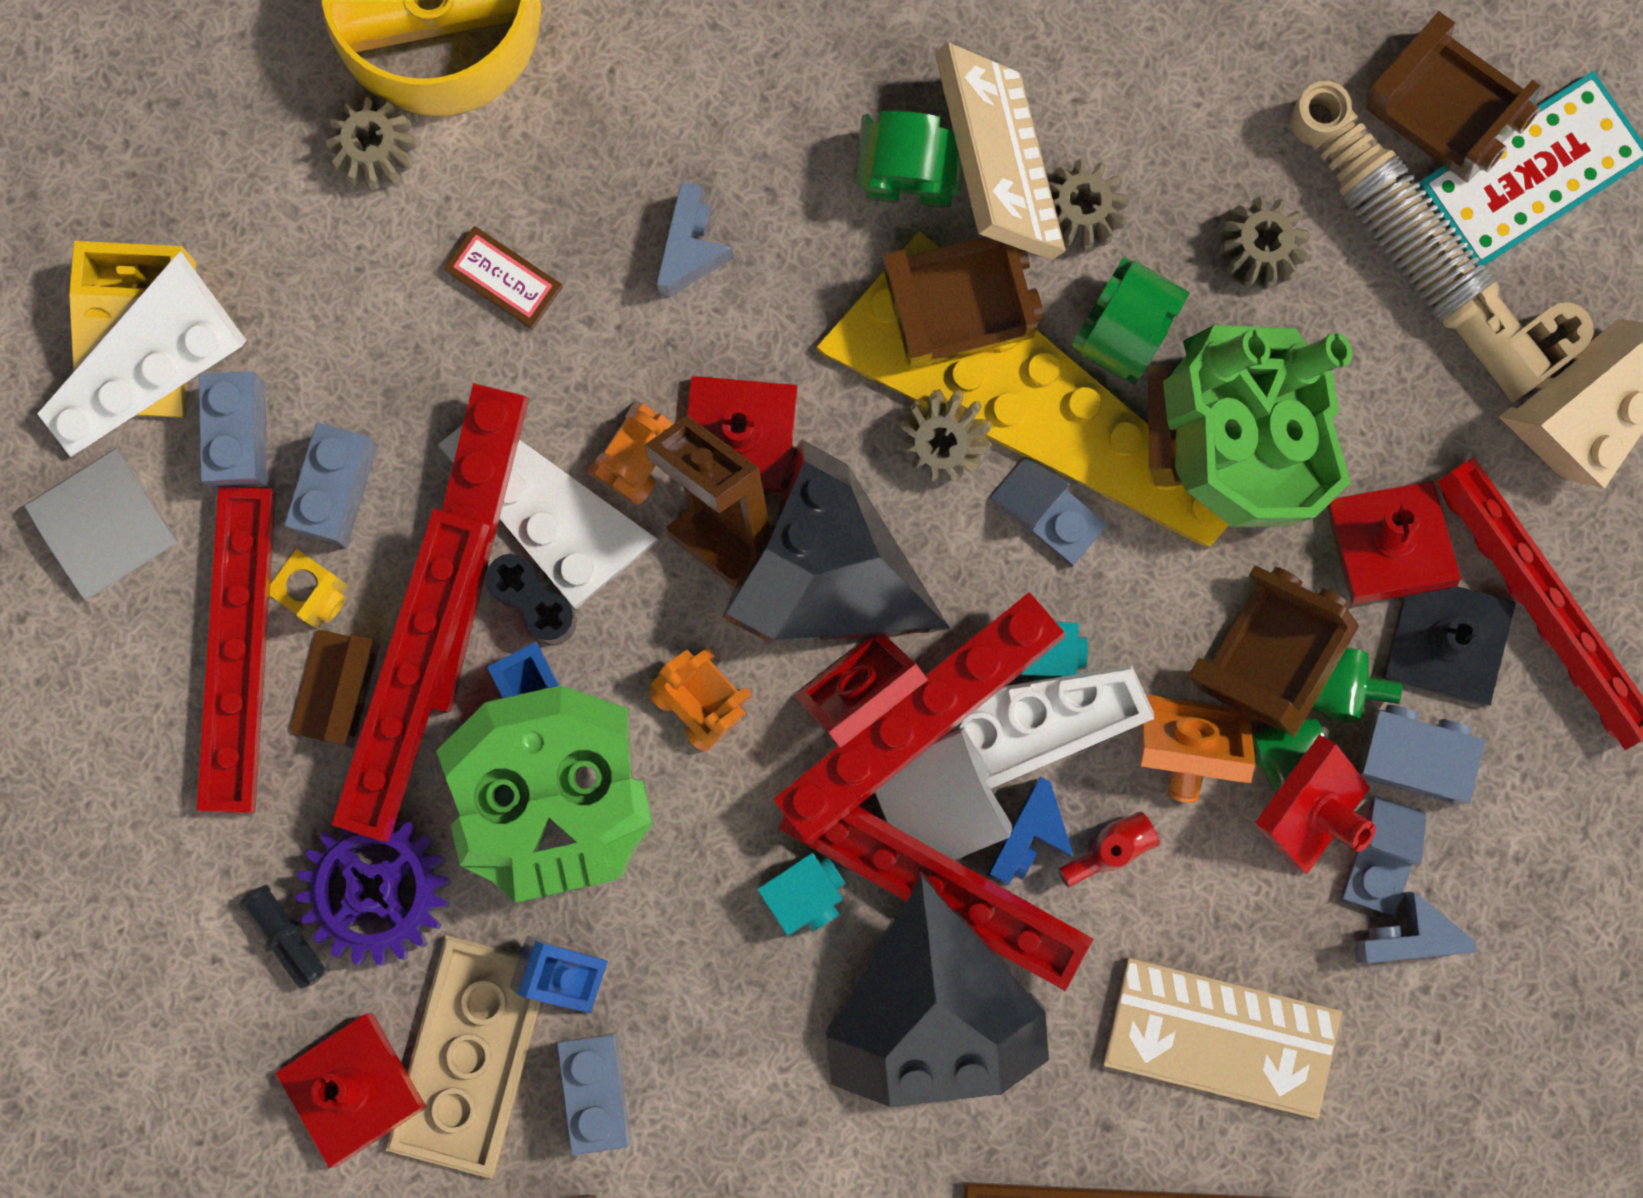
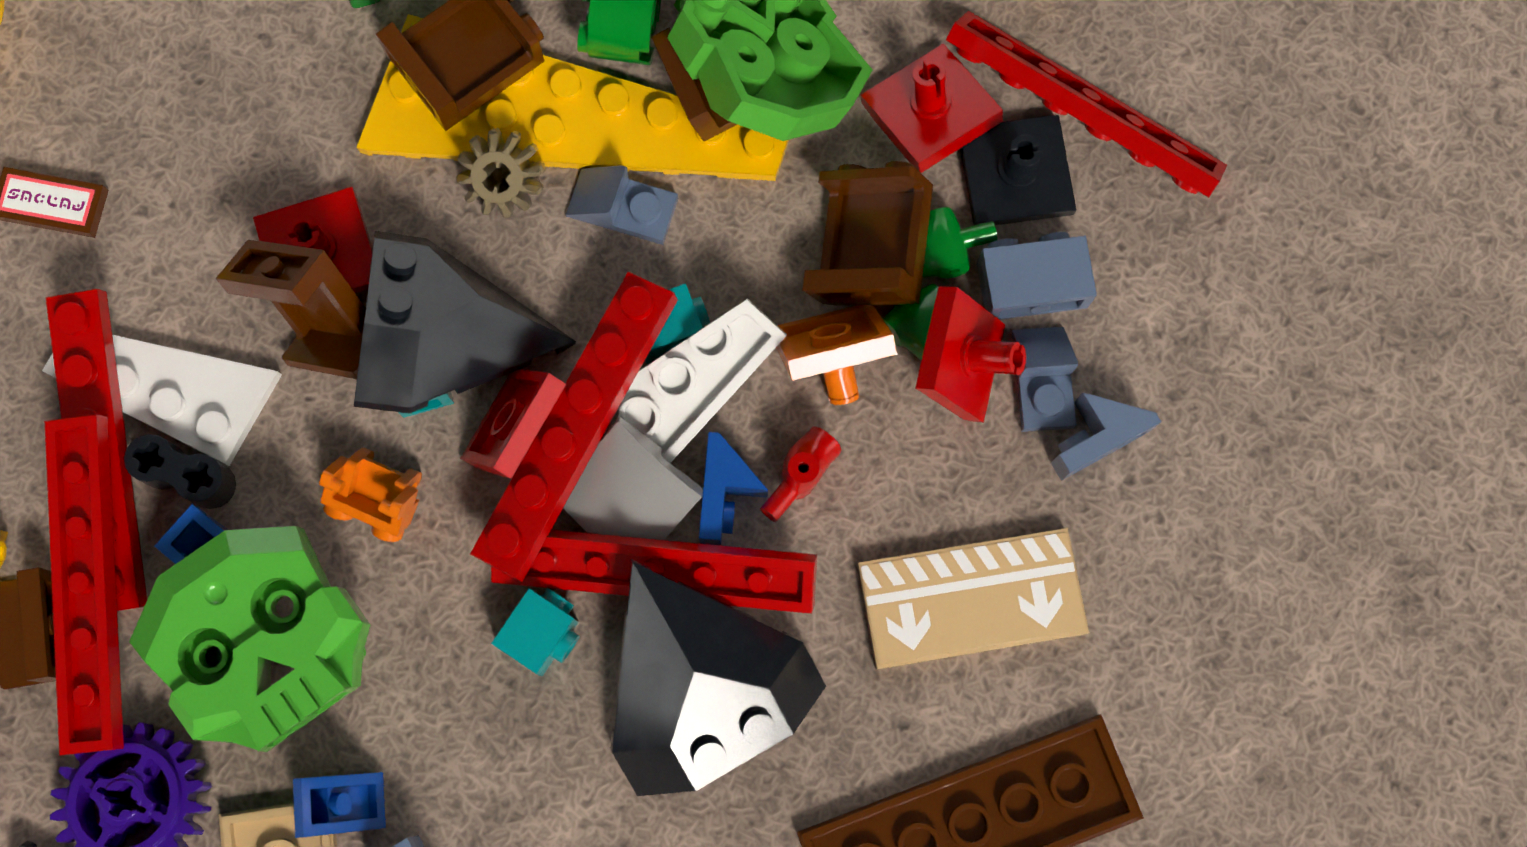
camera: 25 degrees left, 5 degrees down
orange piece [586,402,673,505] -> none
sand blue slope [657,182,733,297] -> none

